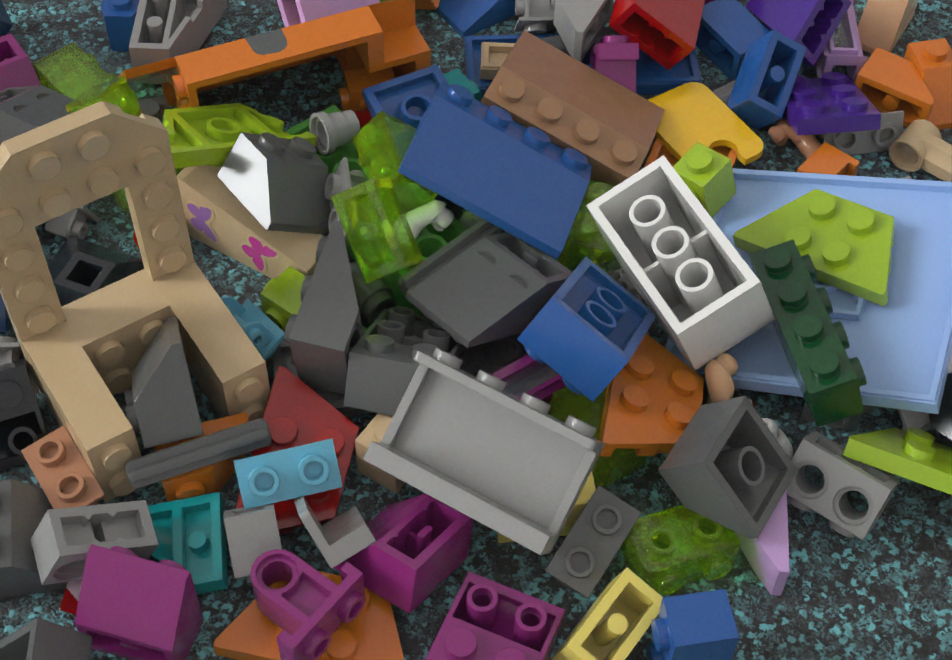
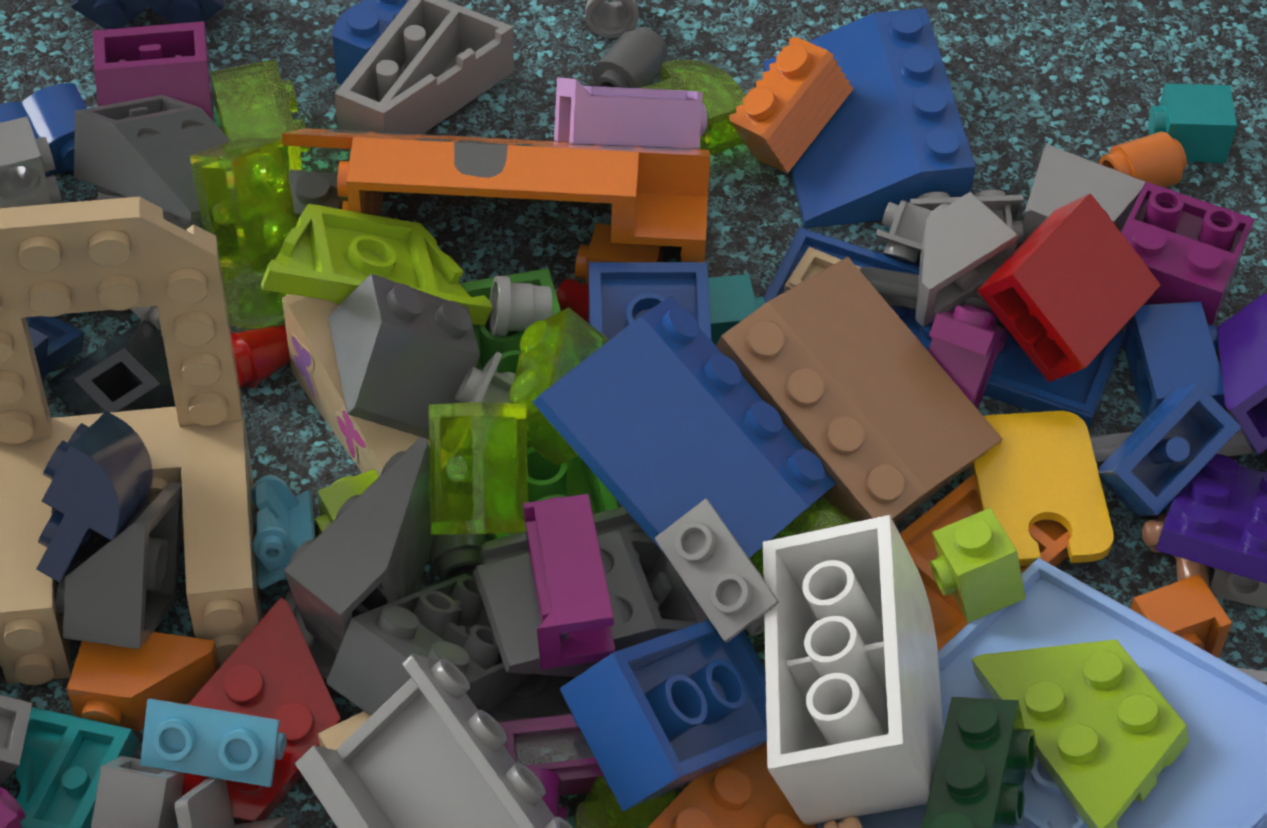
camera: 25 degrees right, 0 degrees up
dark grey axle [125,418,272,489] -> none
white arm [390,200,454,250] -> none
none -> dark blue brick [36,411,153,582]
none -> magenta window [523,494,616,670]
none -> light grey hinge [654,498,780,643]

